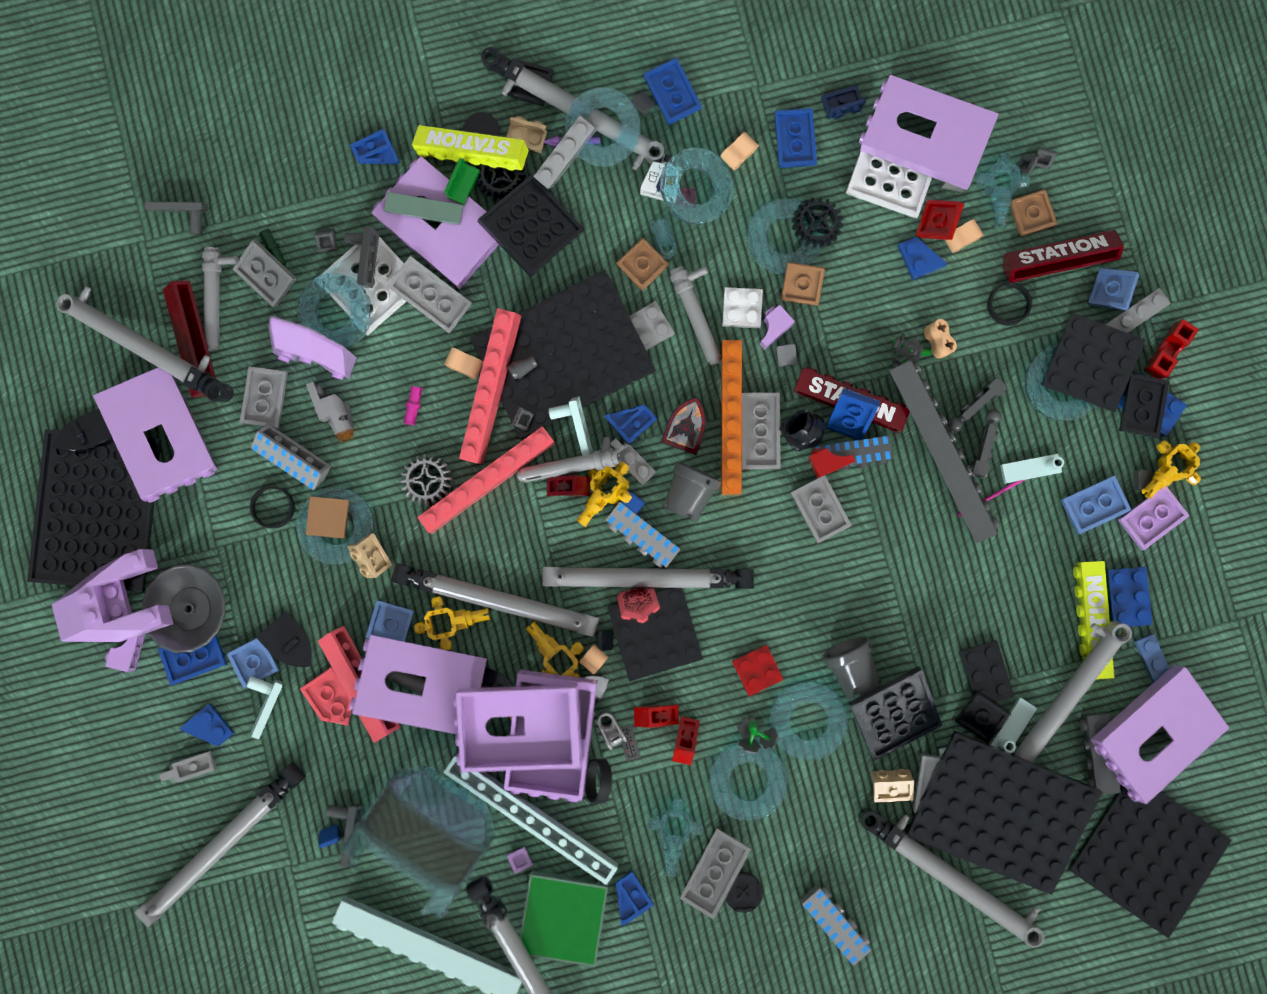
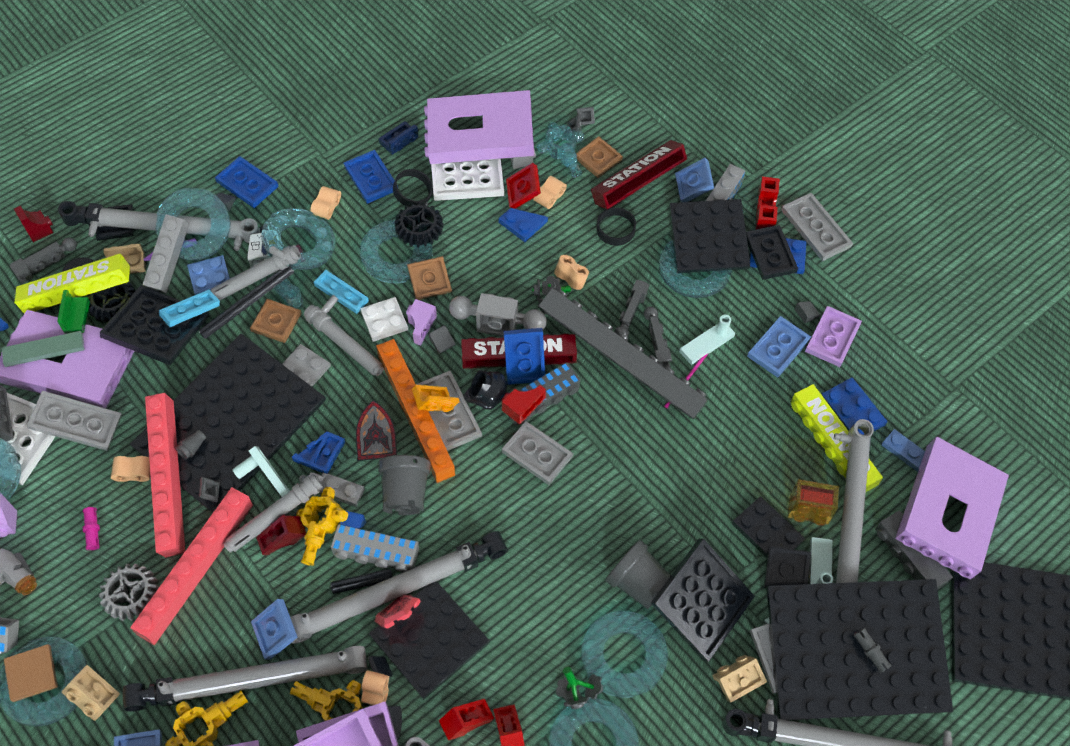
camera: 30 degrees left, 25 degrees down
red plate [732,645,784,696] -> none
yellow piece [1141,440,1201,499] -> none
none -> dark grey plate [9,237,77,284]
none -> dark red arch [14,206,53,243]
none -> medium azure plate [159,290,220,327]
none -> medium blue plate [187,255,230,295]
none -> black axle [199,265,294,339]
none -> light grey cylinder [211,245,301,301]
none -> medium blue plate [251,599,298,660]
none -> medium azure plate [314,270,369,314]
none -> black axle [330,569,393,594]
none -> black tyre [393,169,433,207]
none -> light orange bracket [412,385,460,412]
none -> light grey brick [449,293,547,337]
none -> light grey plate [781,193,853,261]
none -> clear yellow piece [788,479,839,525]
none -> dark grey pin [853,628,892,673]

